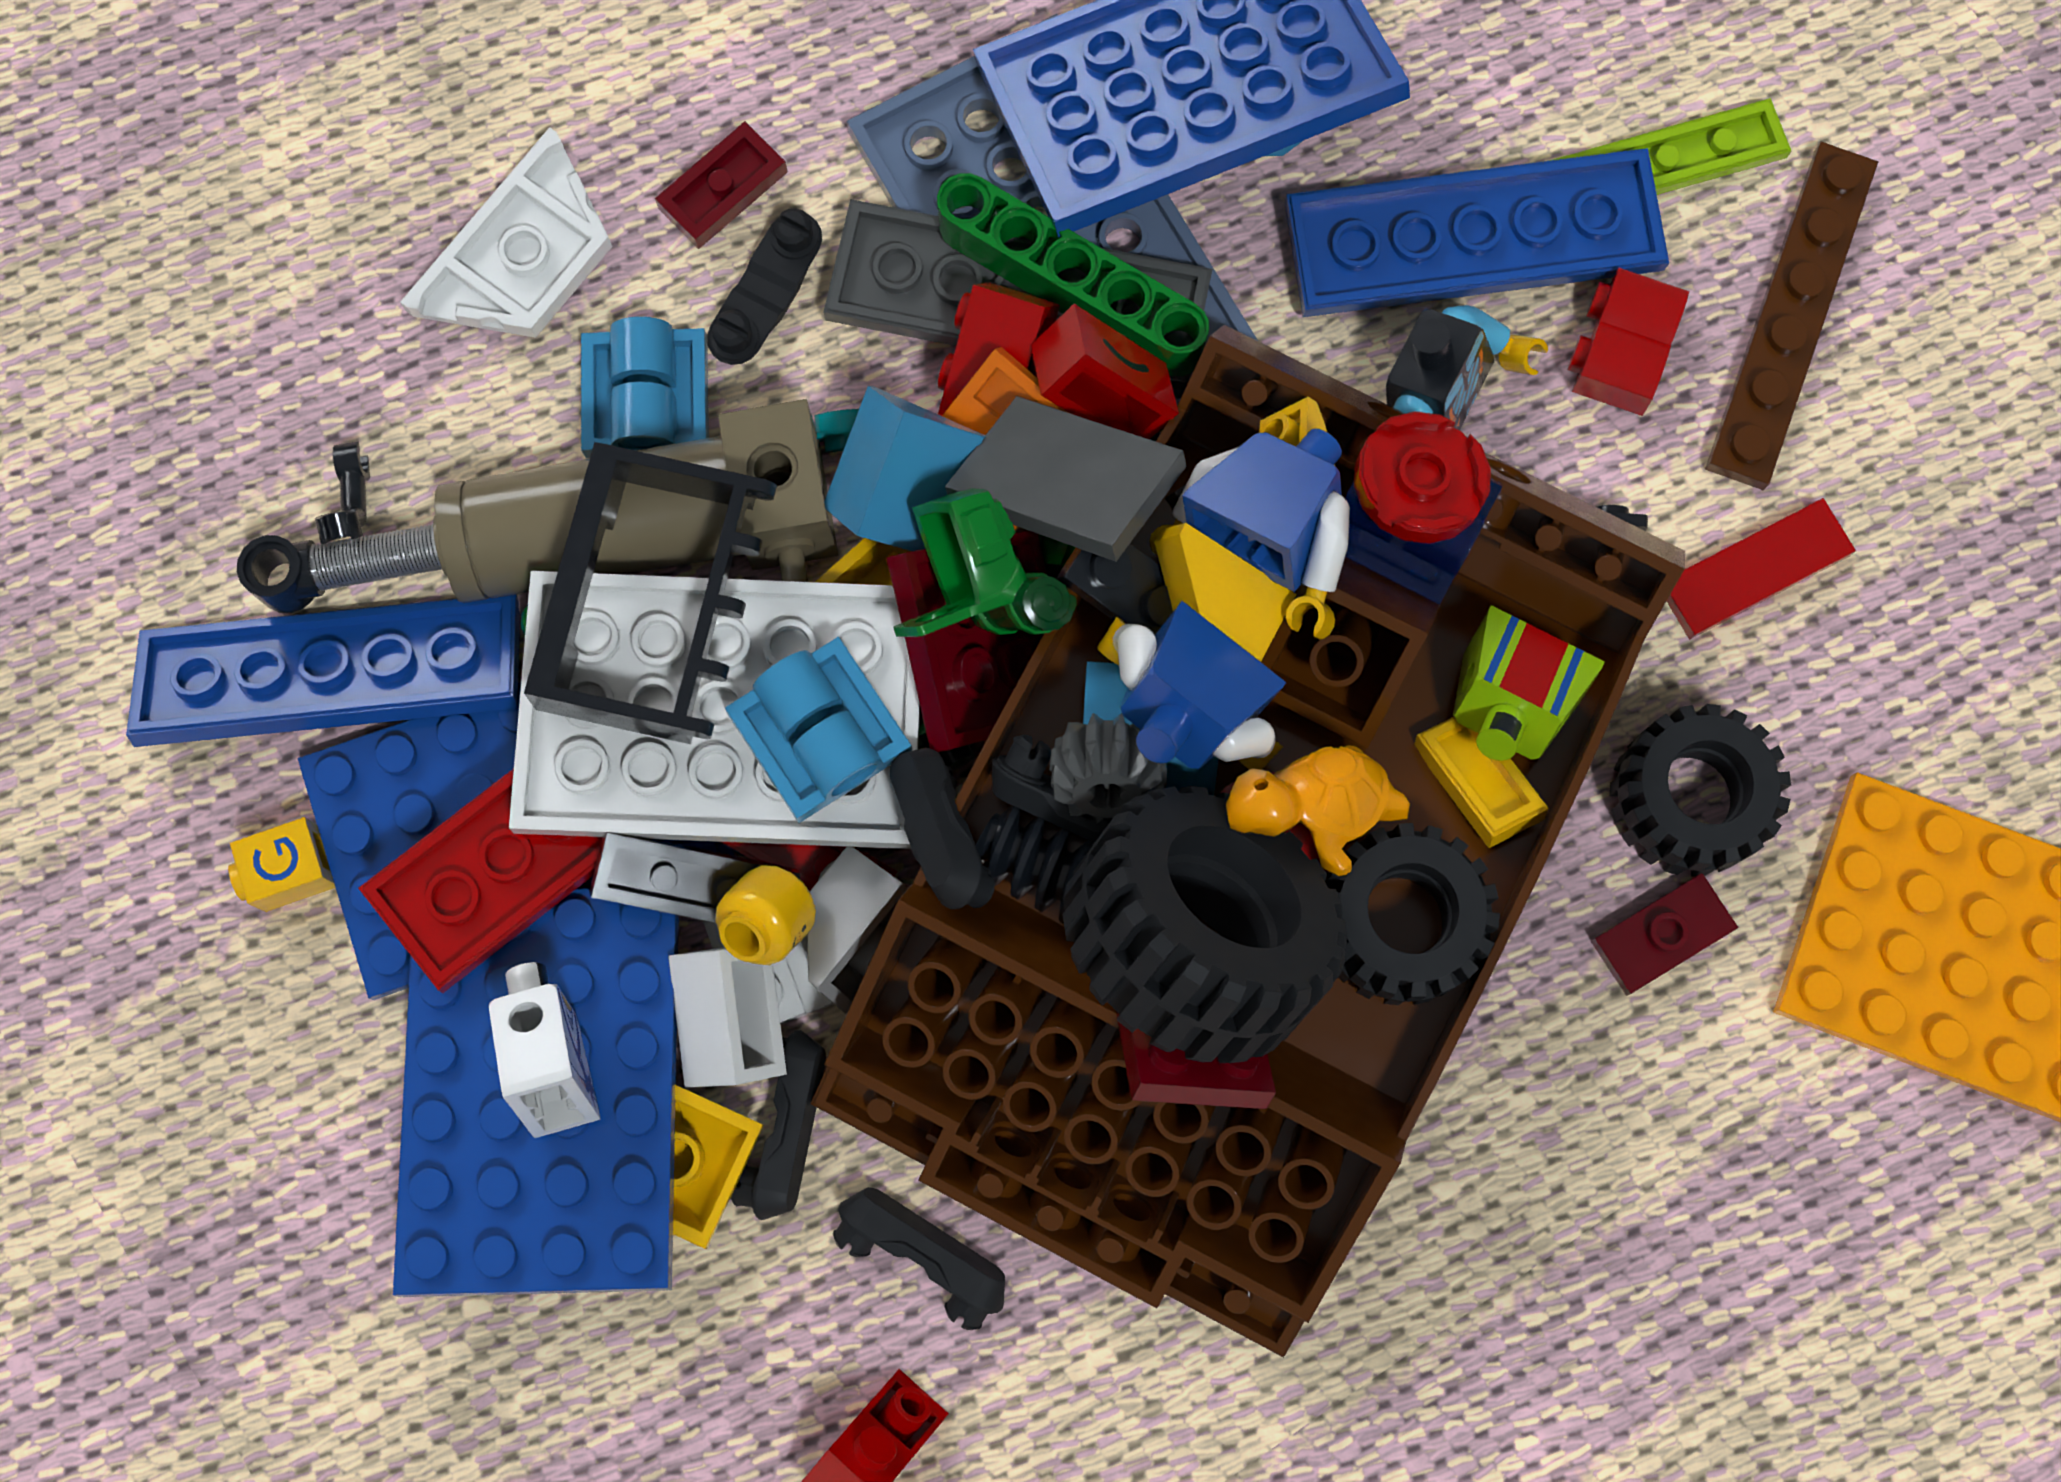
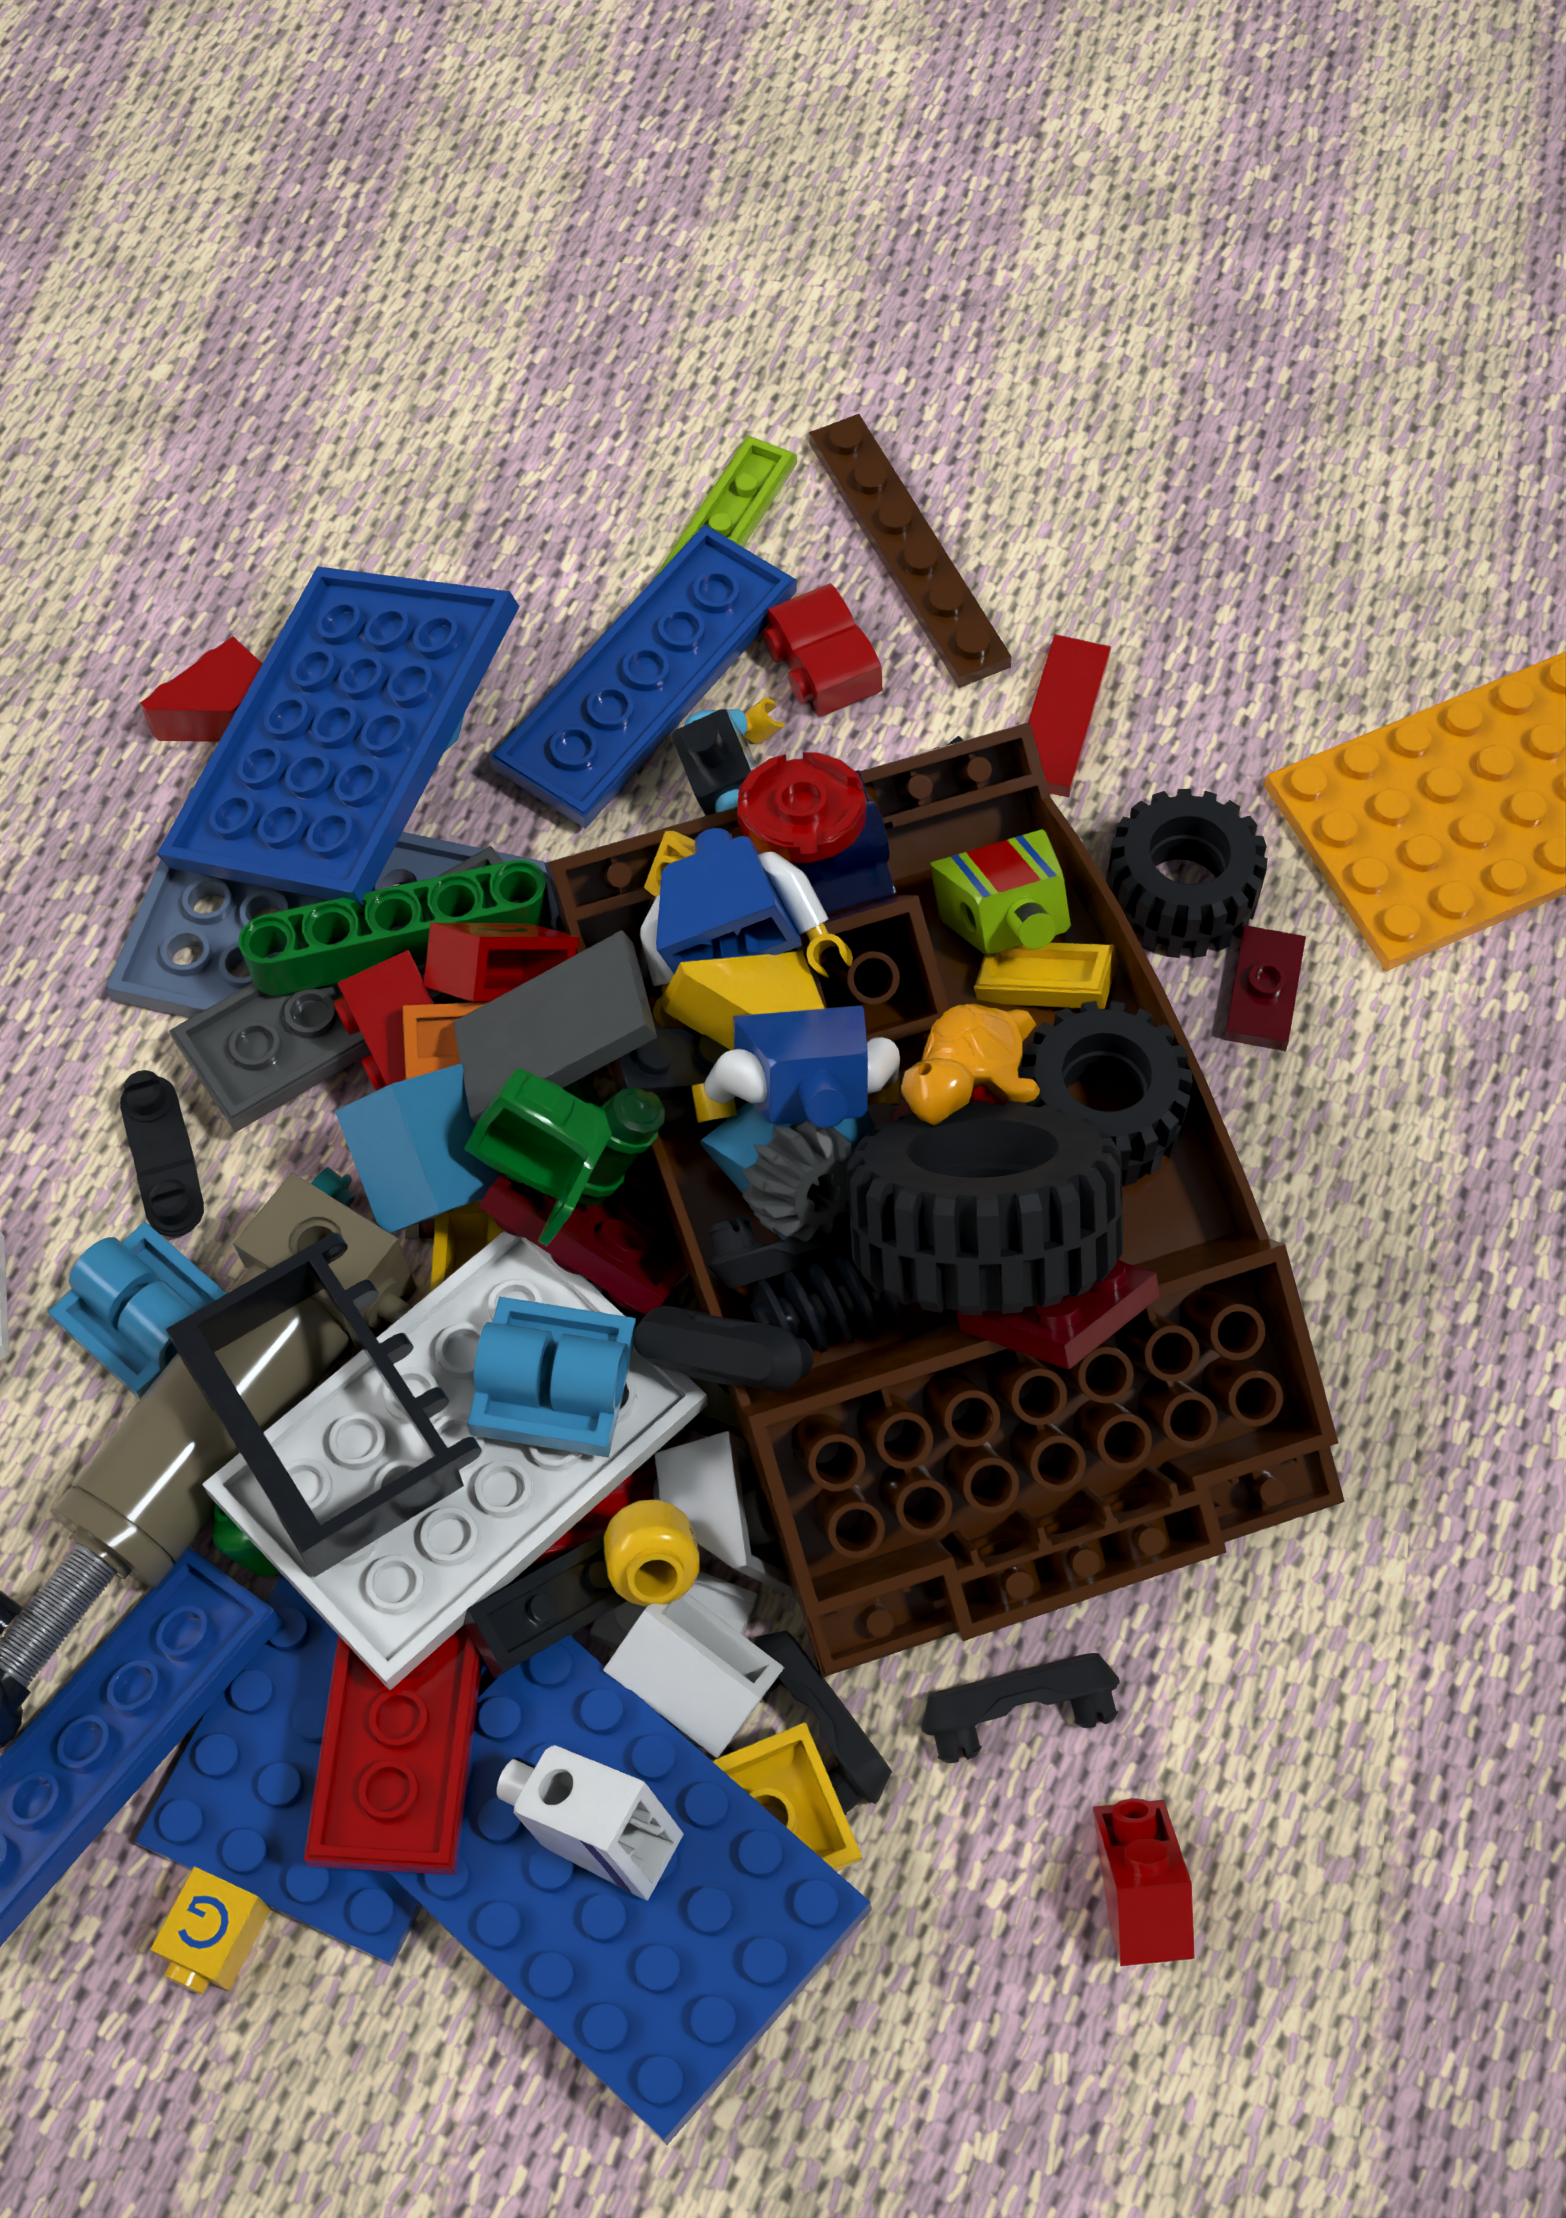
camera: 45 degrees left, 15 degrees down
dark red plate [655,121,788,250] -> none

